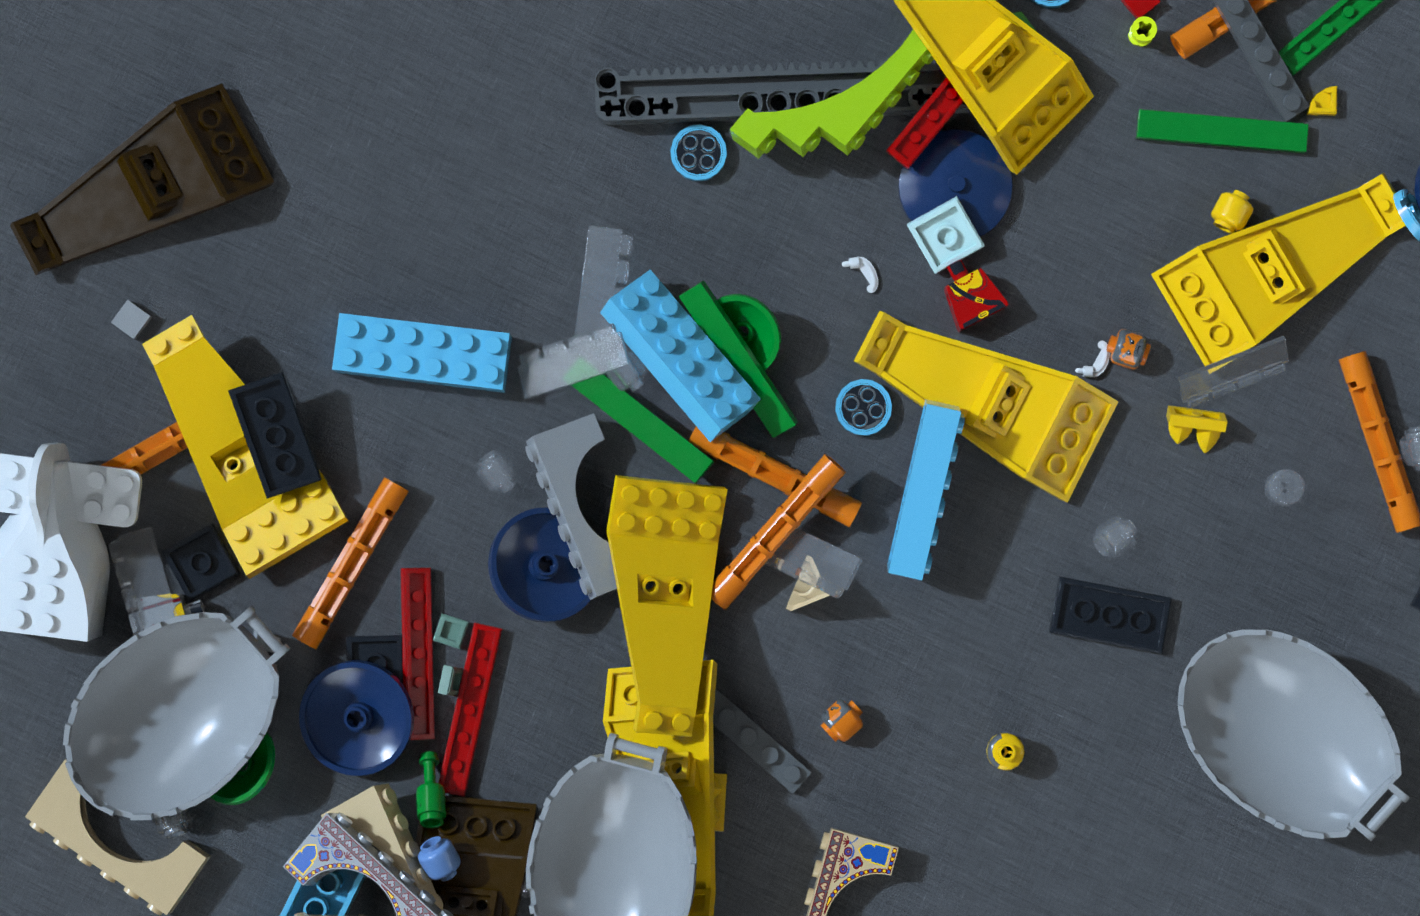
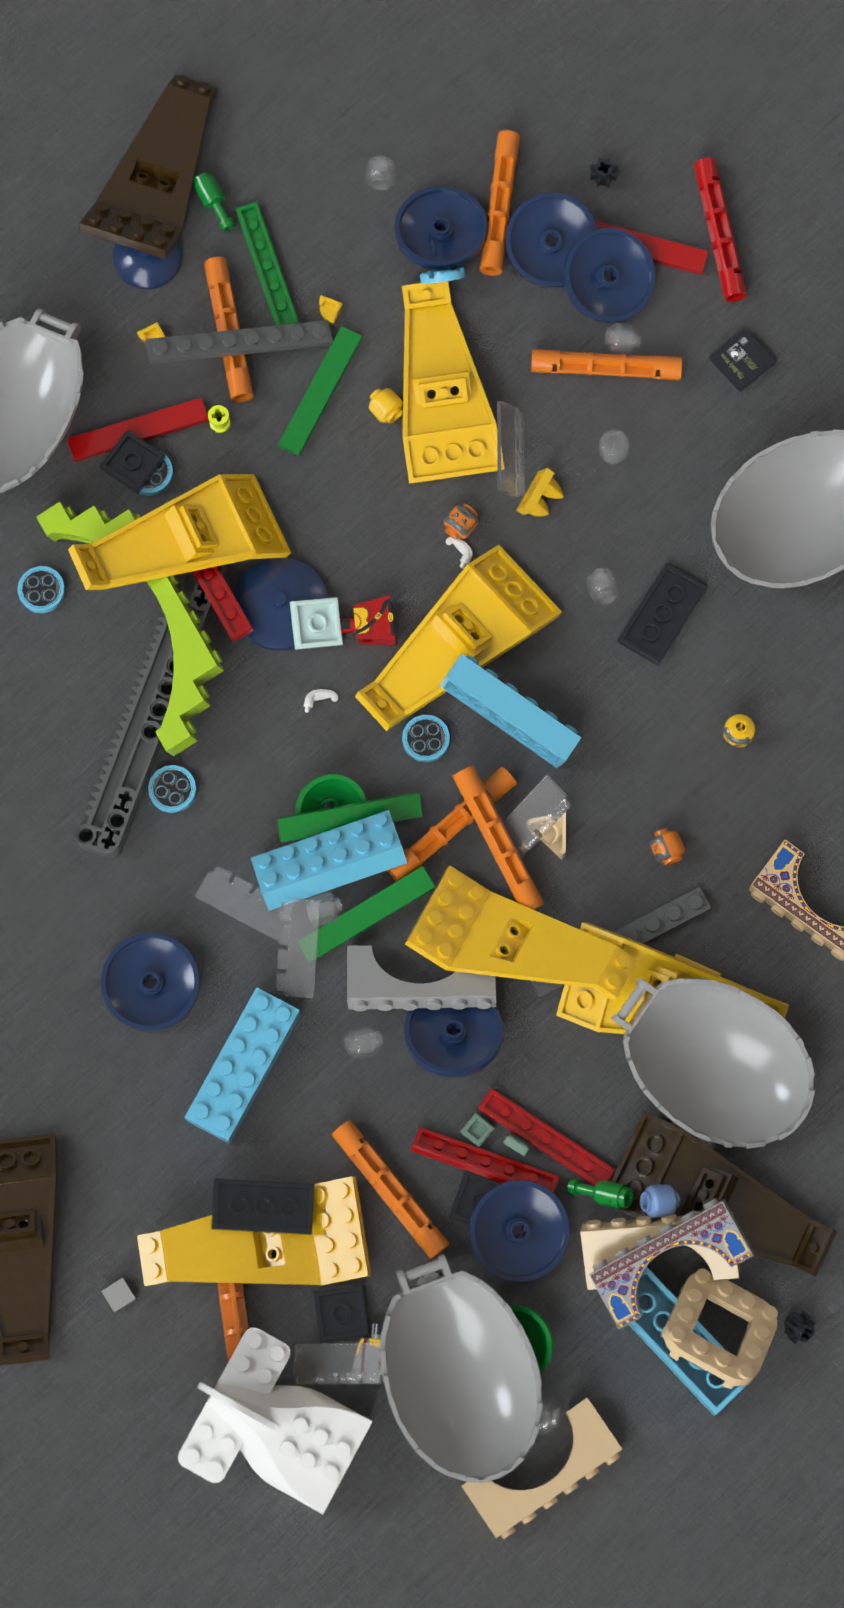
camera: 65 degrees left, 10 degrees down
none -> dark blue dish [101,933,200,1032]

